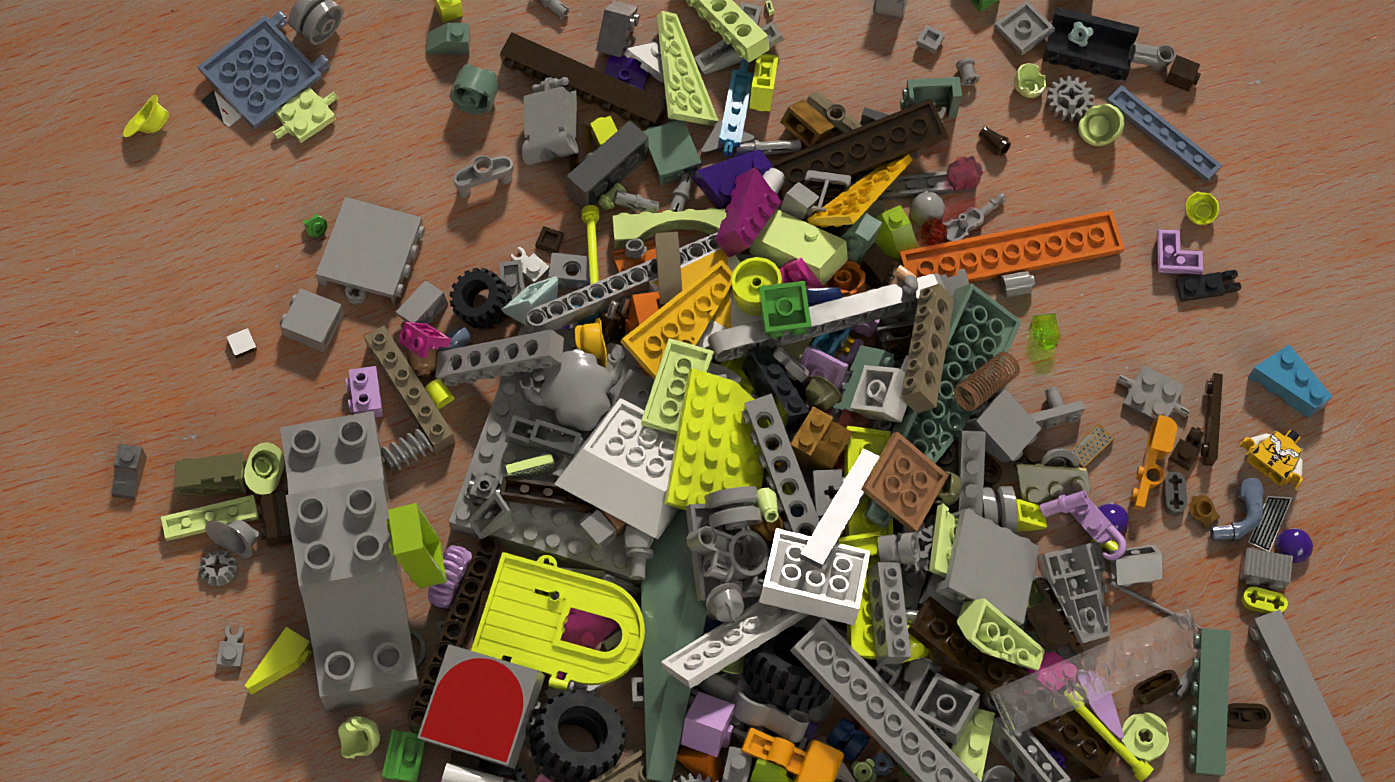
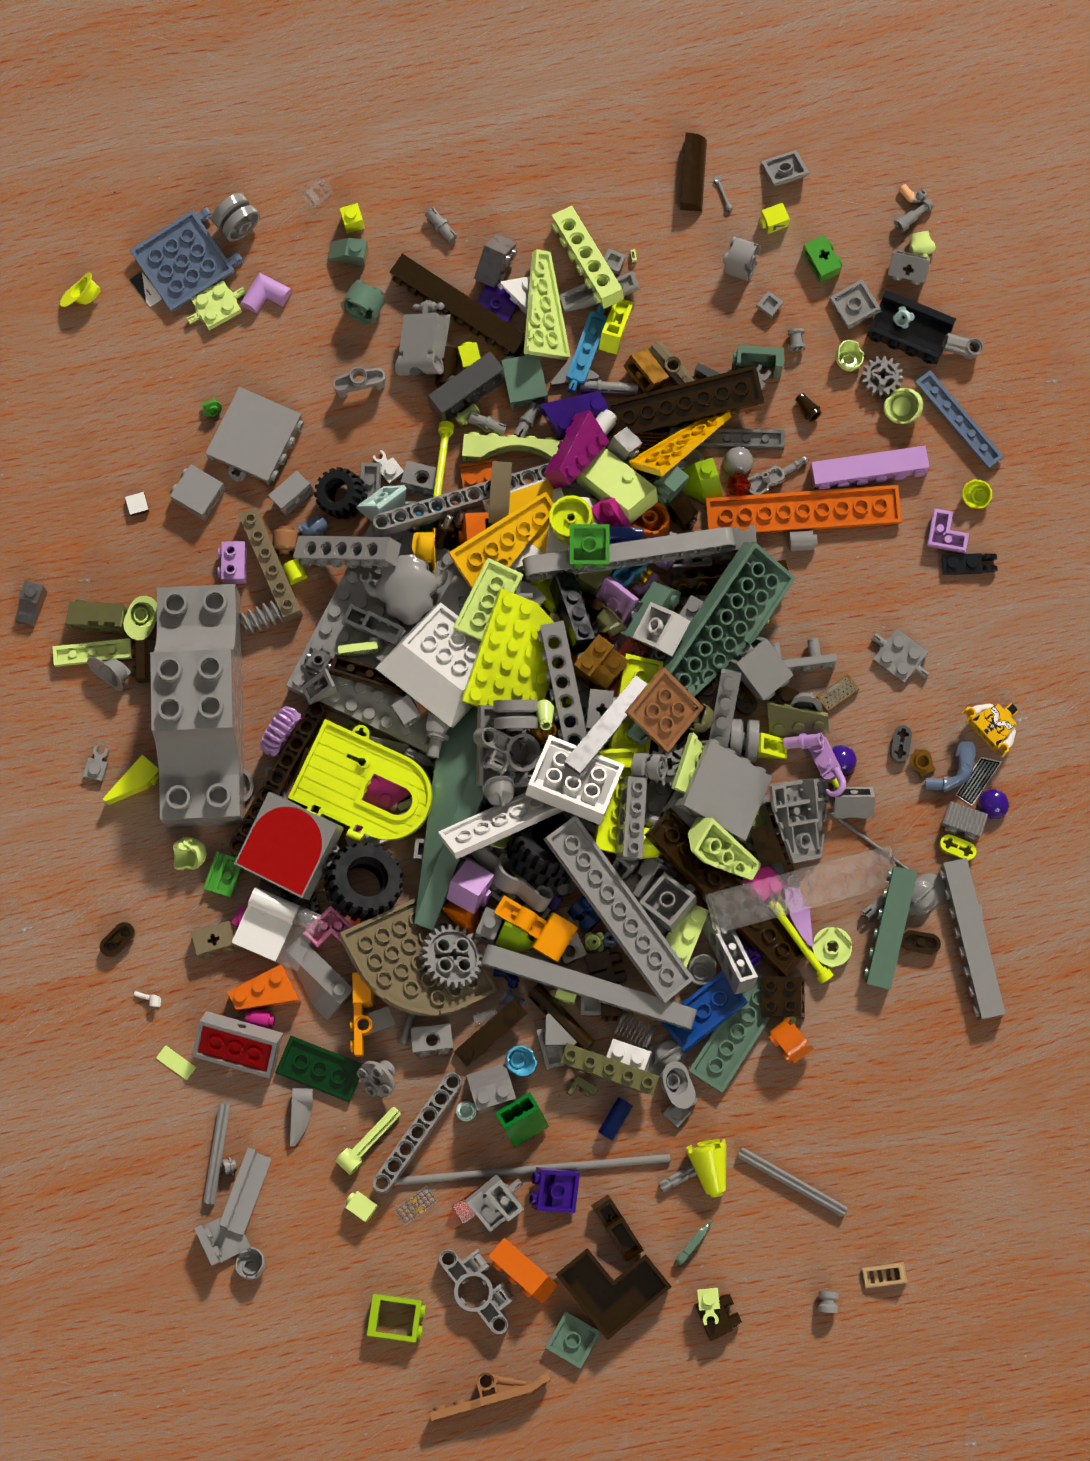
camera: 15 degrees right, 10 degrees up
light grey gear [198,549,237,586] -> none
lime piece [386,503,447,589] -> none
dark pink bracket [399,322,451,358] -> none
dark brown tile [535,226,564,253] -> none
light grey plate [625,239,647,259] -> none
light grey plate [773,346,809,383] -> none
light grey piece [804,170,851,212] -> none
light grey arm [895,265,919,296] -> none
dark tan brick [901,283,955,413] -> none
clear pink brick [946,156,983,192] -> none
medium nougat piece [953,352,1020,411] -> none
clear neon green brick [1030,313,1061,351] -> none
light orange plate [1130,415,1177,511] -> none
dark brown plate [1133,670,1180,704] -> none
dark brown brick [1165,55,1201,92] -> none
dark brown plate [1168,426,1204,471] -> none
dark brown plate [1201,373,1223,466] -> none
dark azure wedge [1248,345,1333,418] -> none
none -> lavender brick [240,272,292,314]
none -> lavender brick [810,446,930,490]
none -> light grey piece [909,873,946,915]

